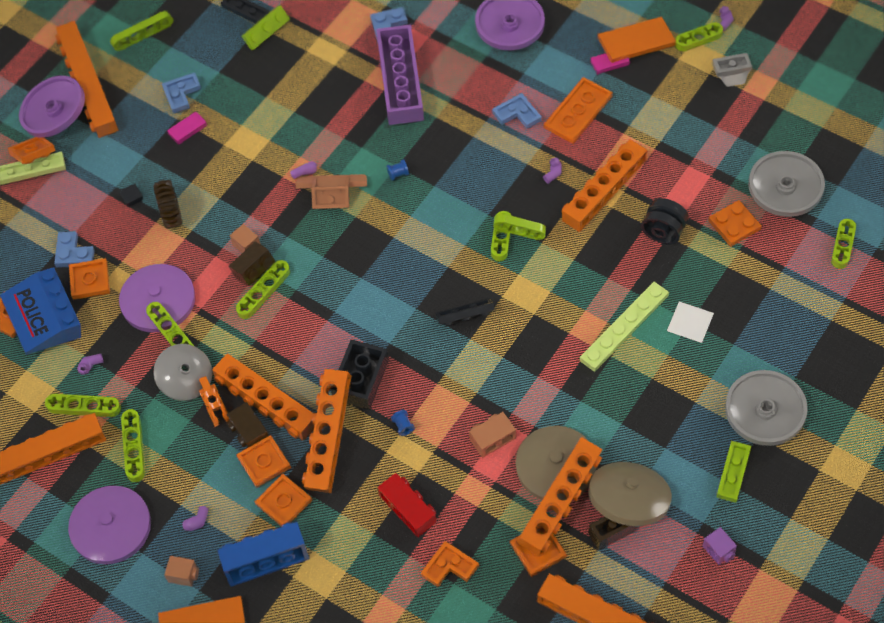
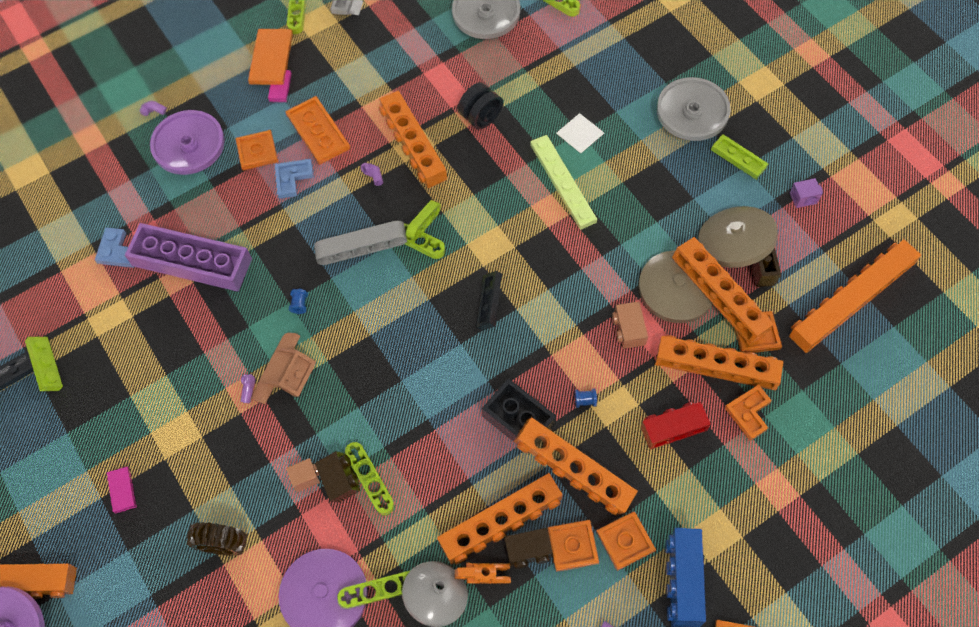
camera: 70 degrees left, 5 degrees up
black tile [119,184,144,207] -> none
medium blue plate [162,73,201,114] -> none
orange plate [708,200,762,247] -> none
none -> orange plate [235,130,278,171]
none -> light grey beam [314,221,407,265]
none -> orange brick [655,335,783,391]

